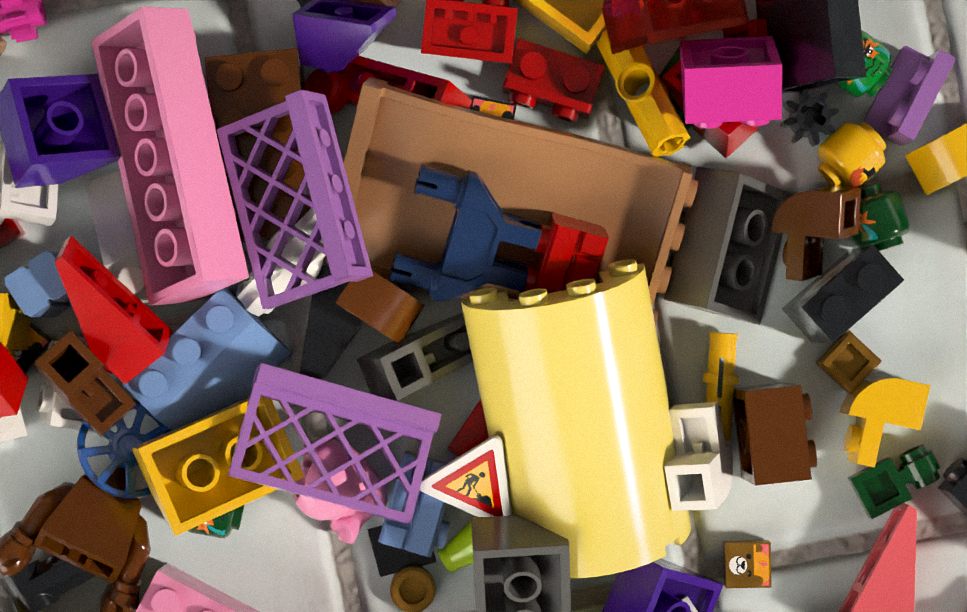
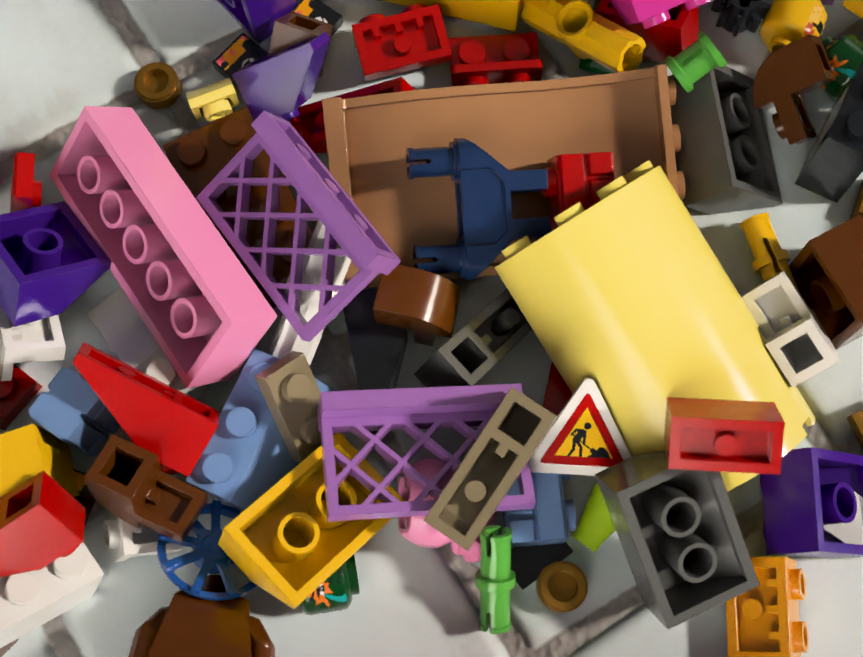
camera: 20 degrees left, 15 degrees down
none -> red plate [10,152,42,212]
none -> light yellow slope [186,77,240,122]
none -> dark tan plate [255,351,335,462]
none -> dark tan slope [423,387,558,551]
none -> bright green pin [475,525,516,634]
none -> bright green bush [663,29,728,93]
none -> red panel [664,397,785,475]

